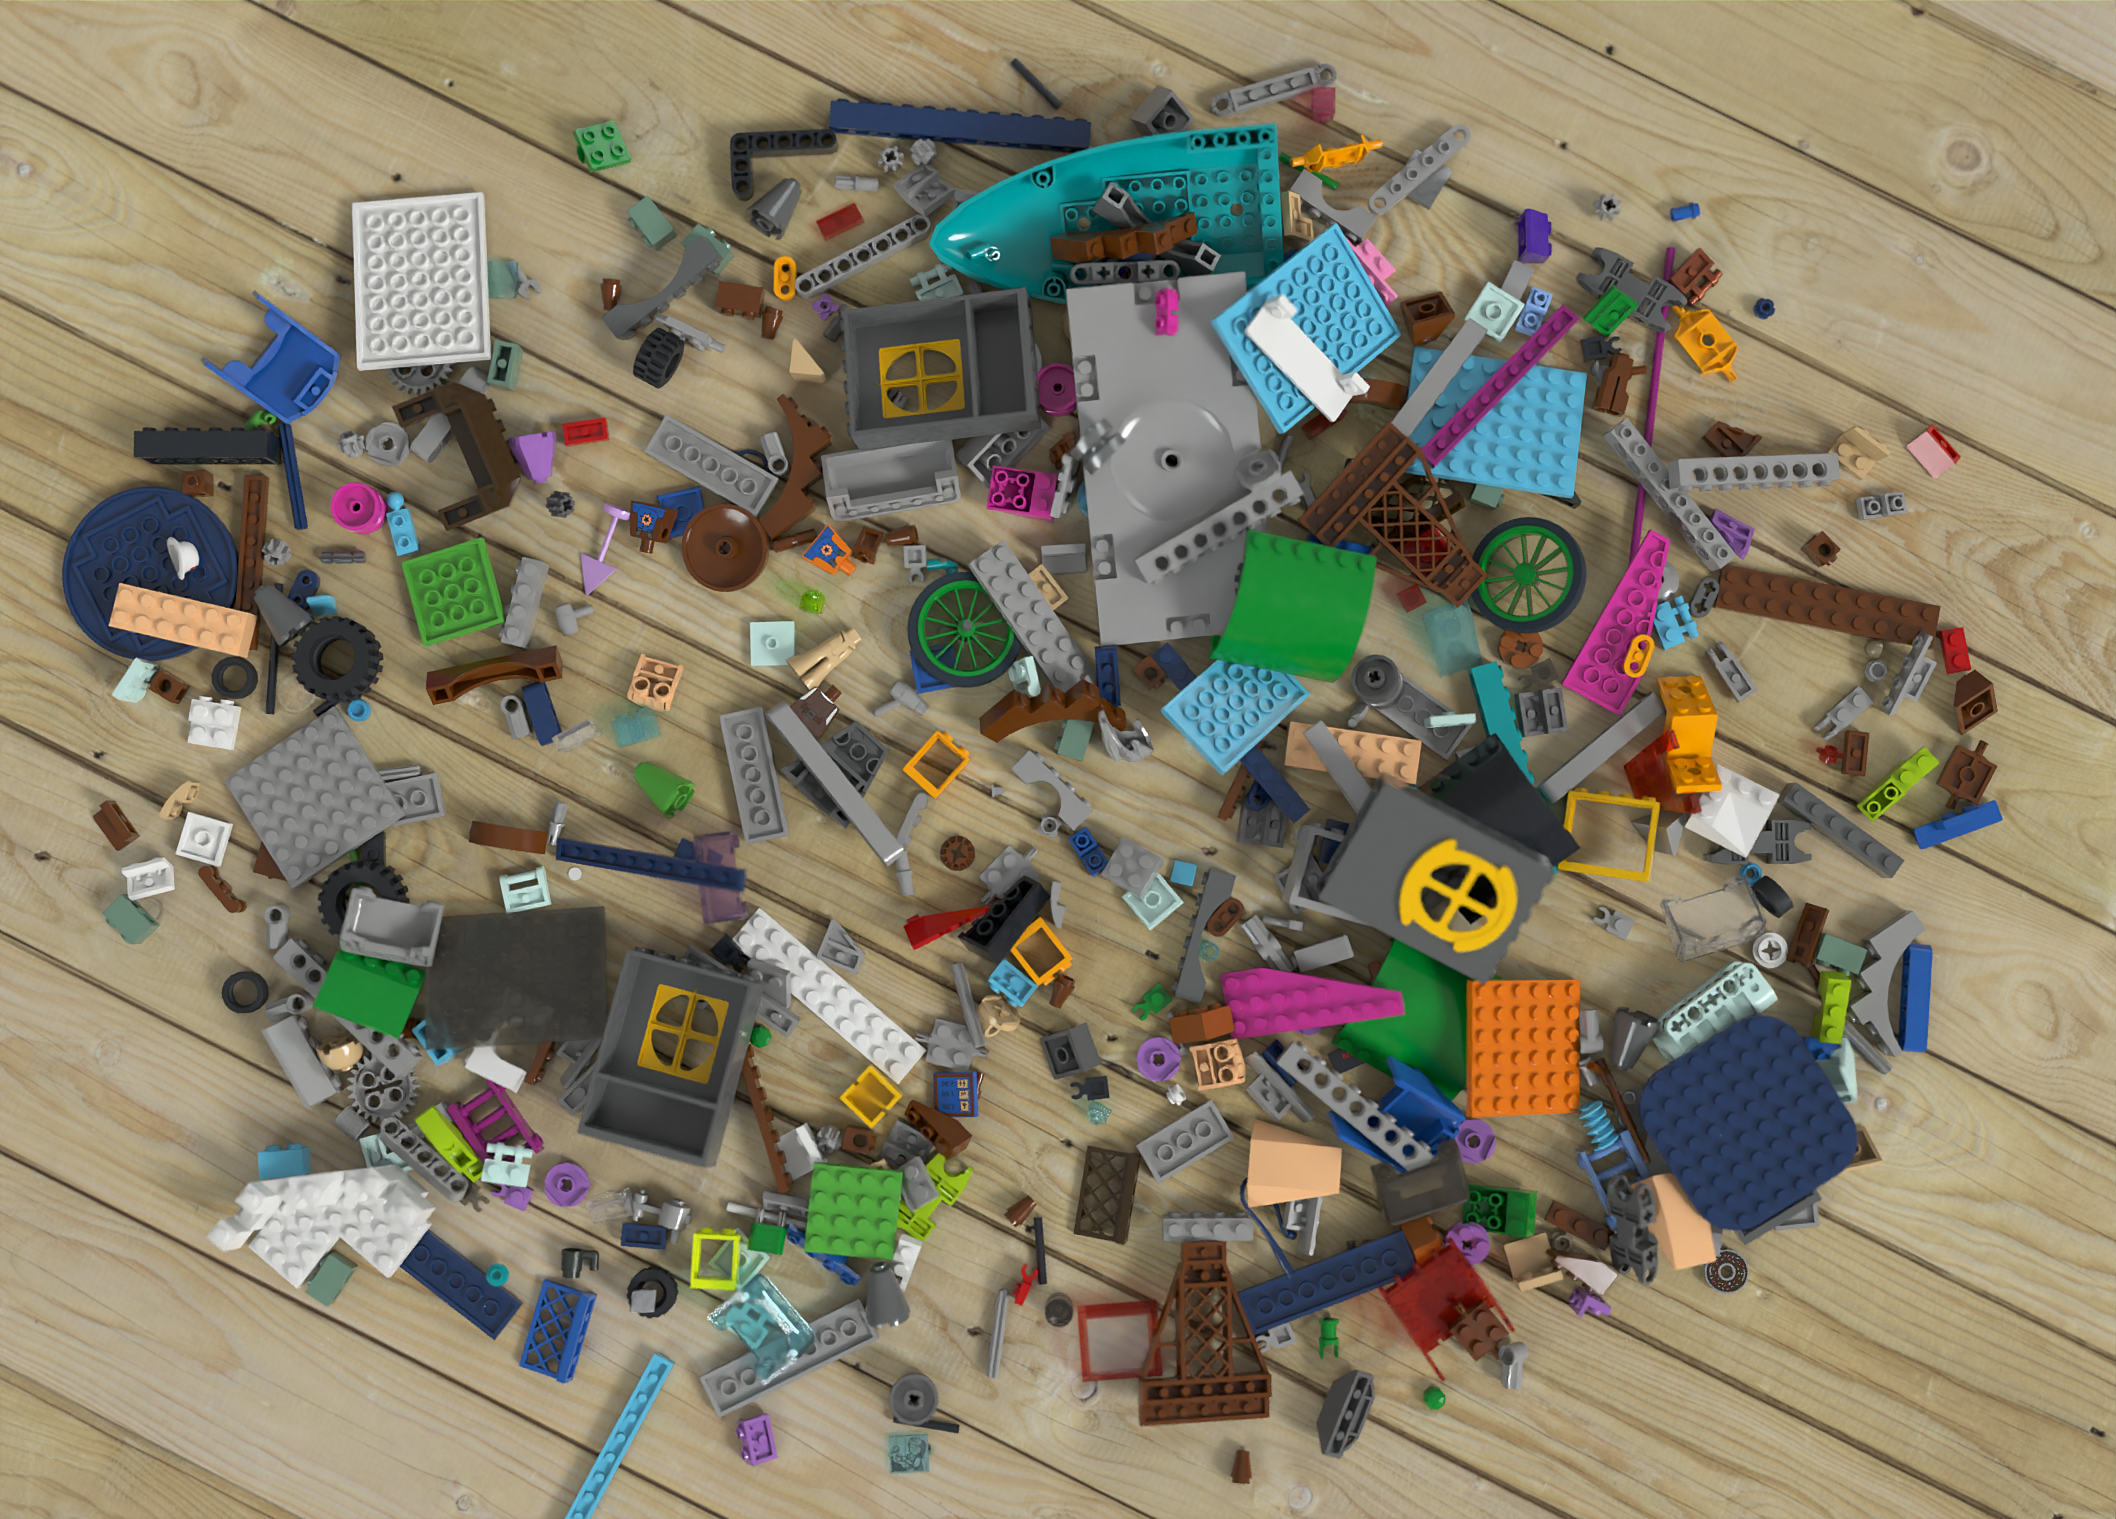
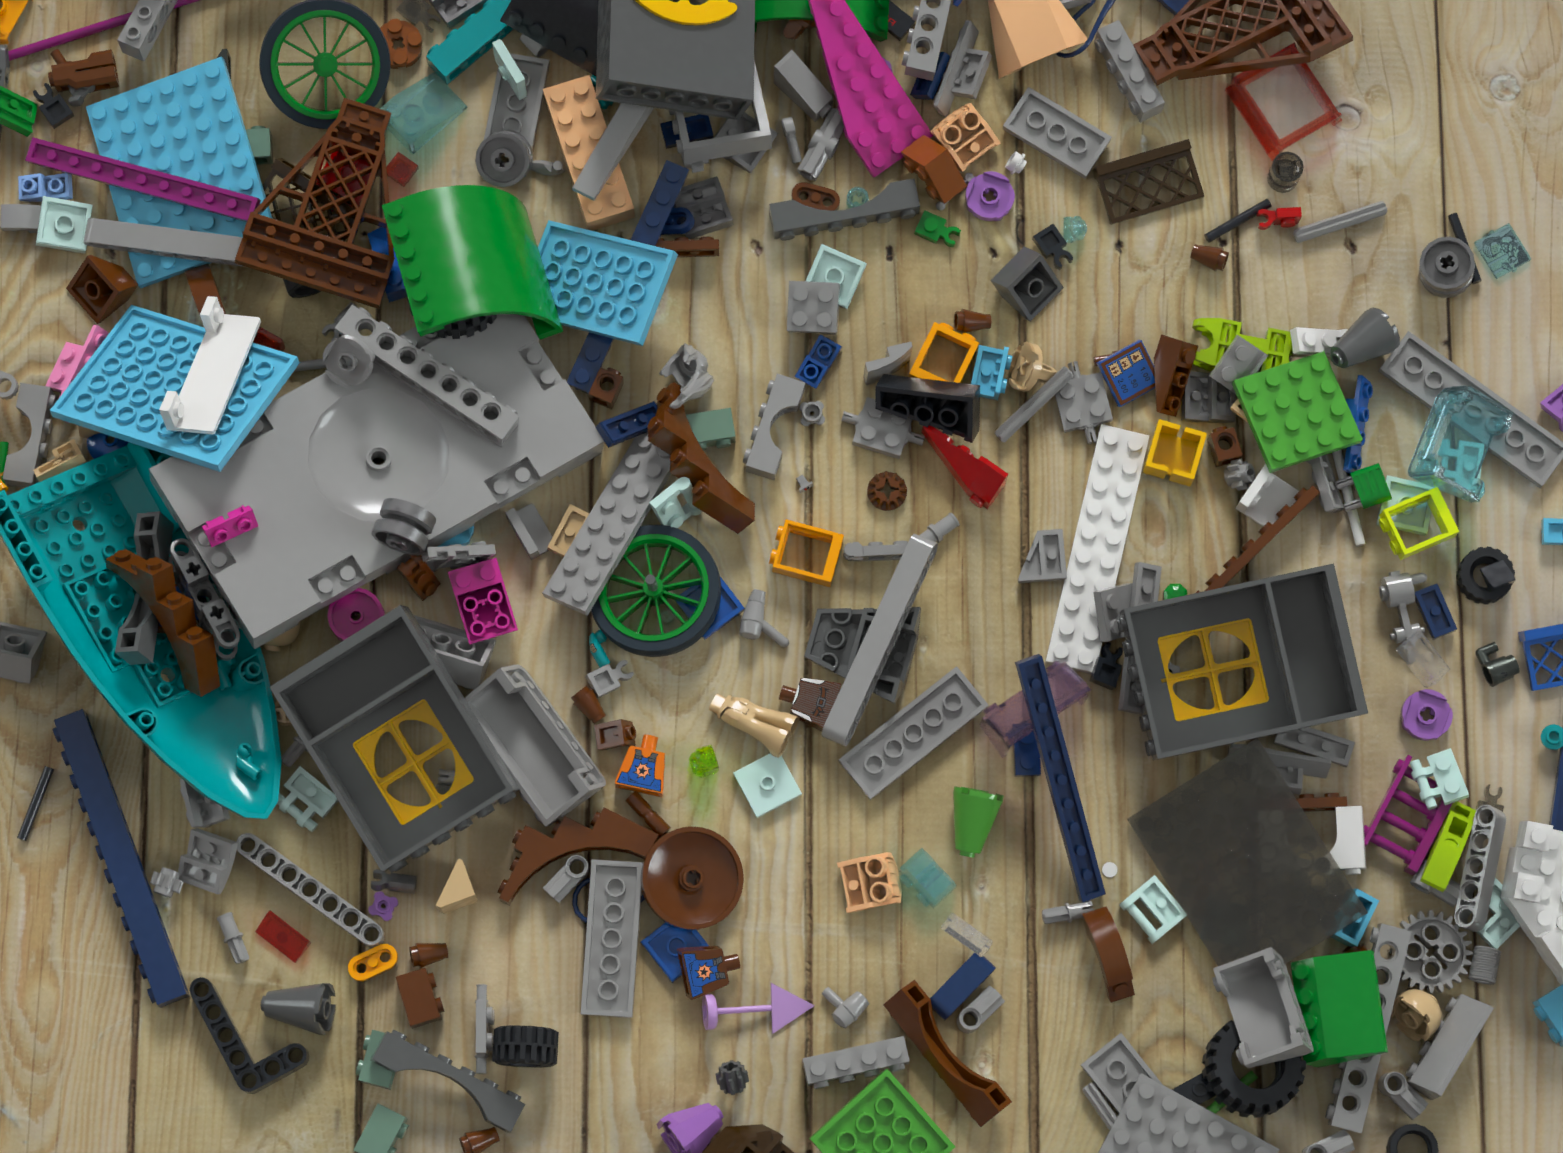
camera: 120 degrees left, 10 degrees down
medium lavender plate [491,1183,534,1211] -> none
red plate [562,418,610,447] -> none
light grey gear [878,145,905,174] -> none
medium azure slope [1170,860,1197,886] -> none

